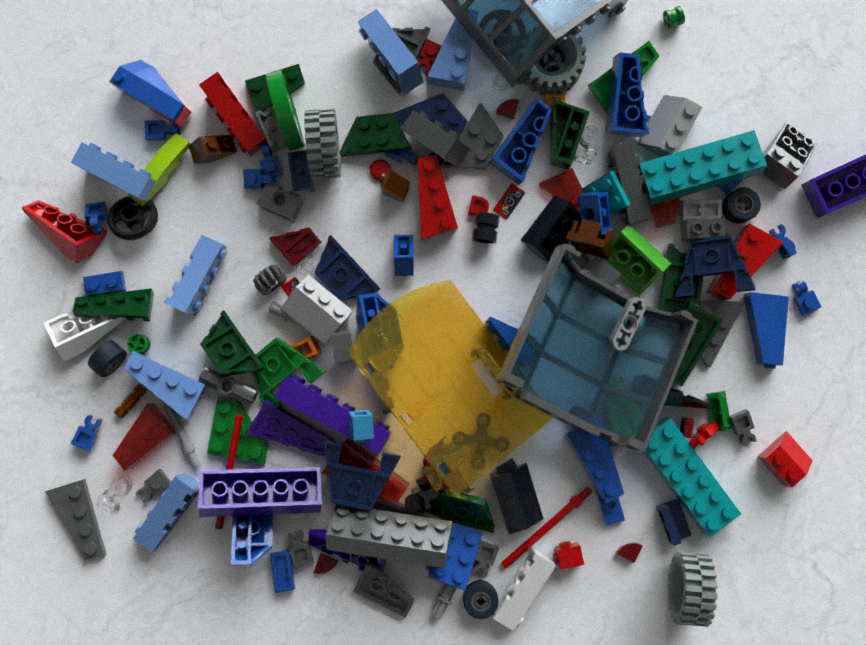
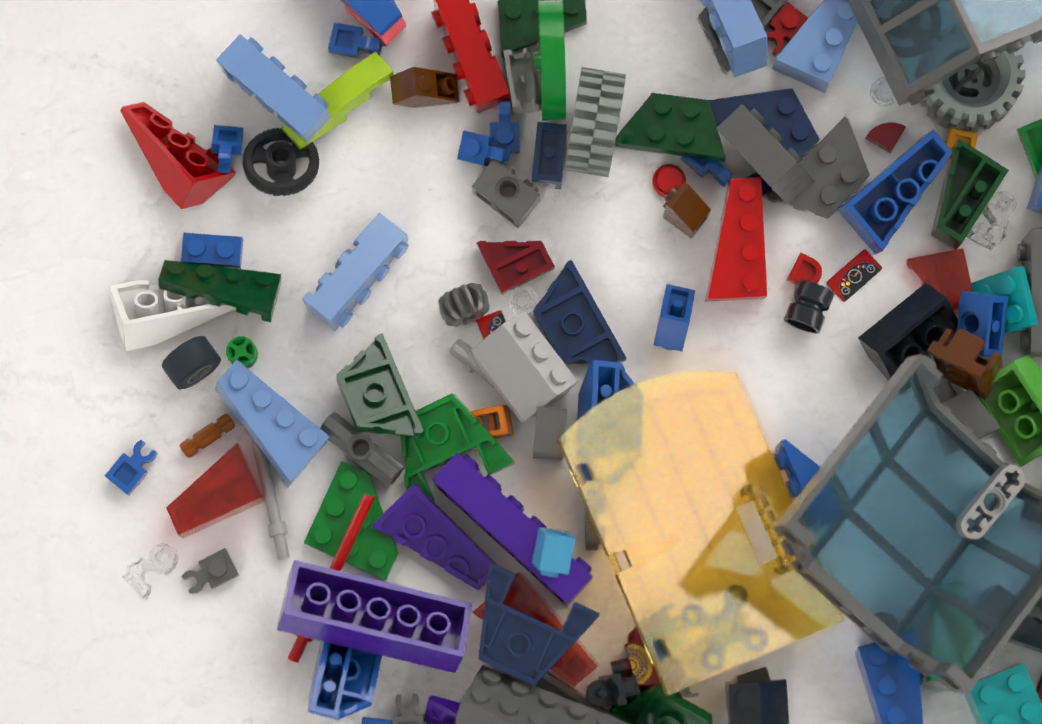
camera: 20 degrees right, 5 degrees down
dark grey wing [45,479,106,561] -> none
medium blue wedge [133,473,199,553] -> none

